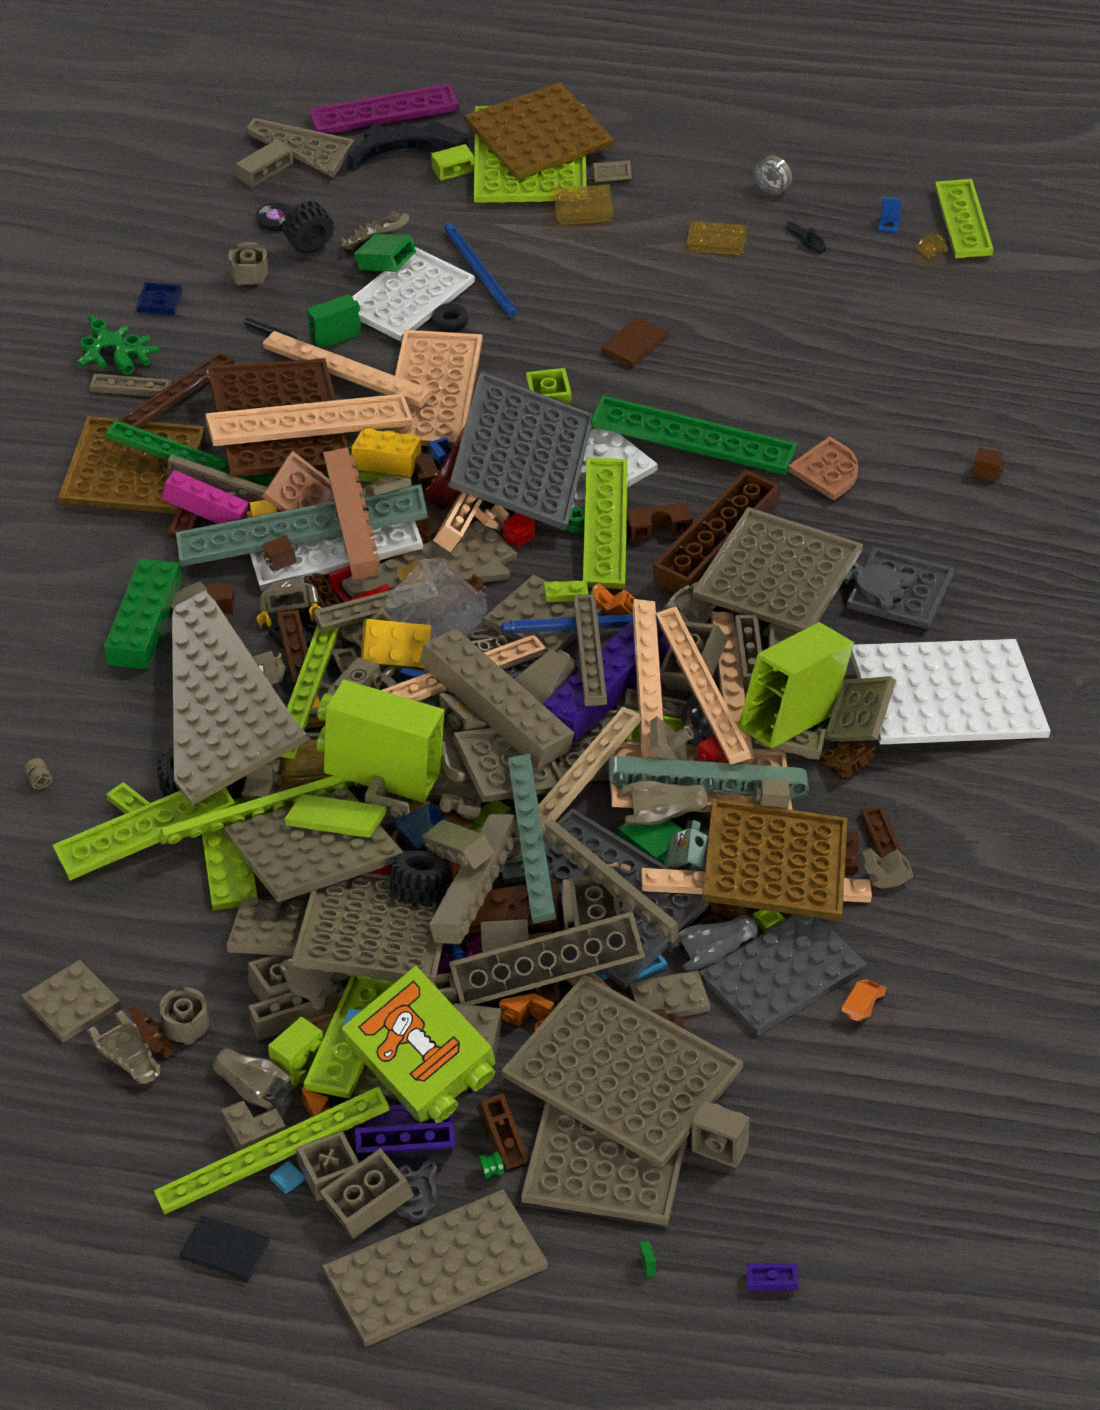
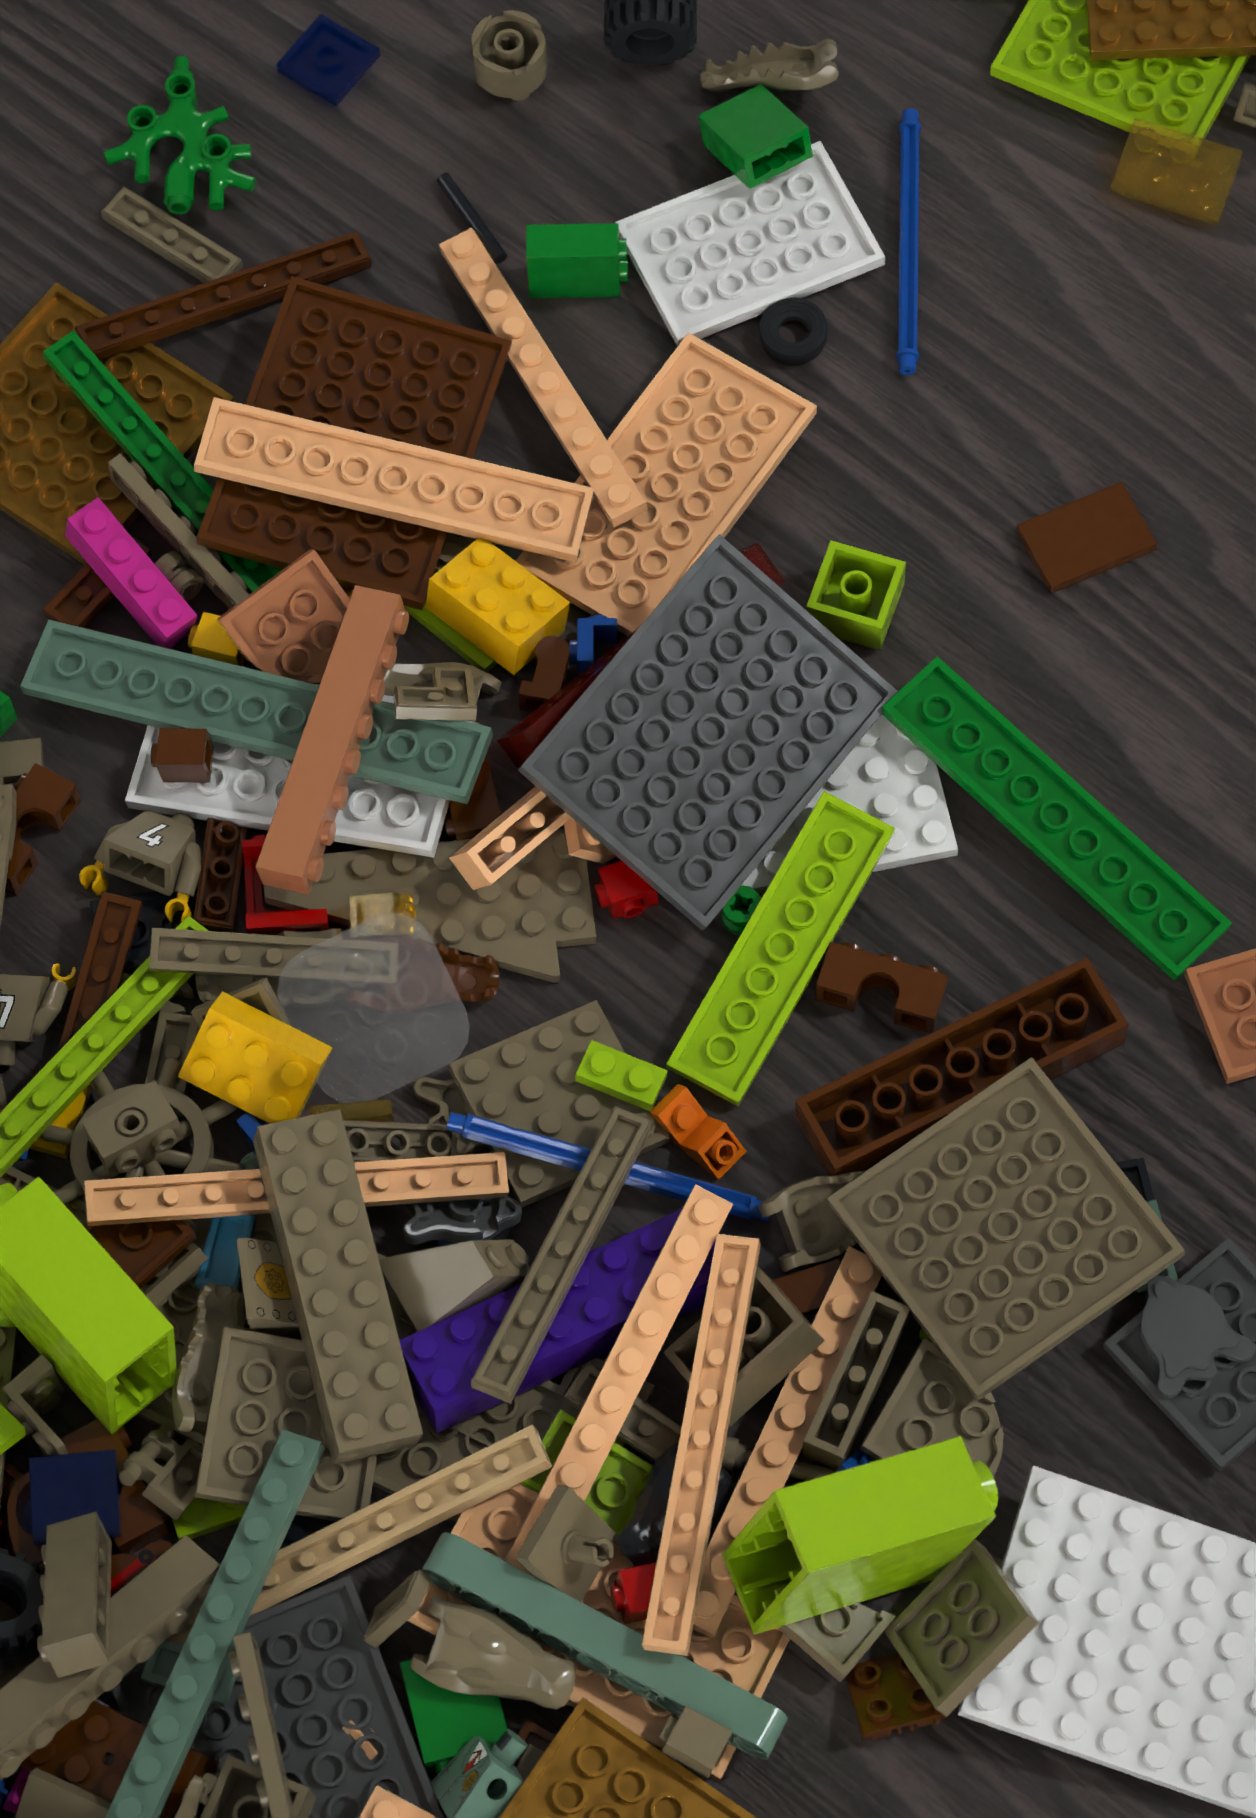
camera: 30 degrees right, 20 degrees up
none -> dark tan tile [363,1570,432,1648]

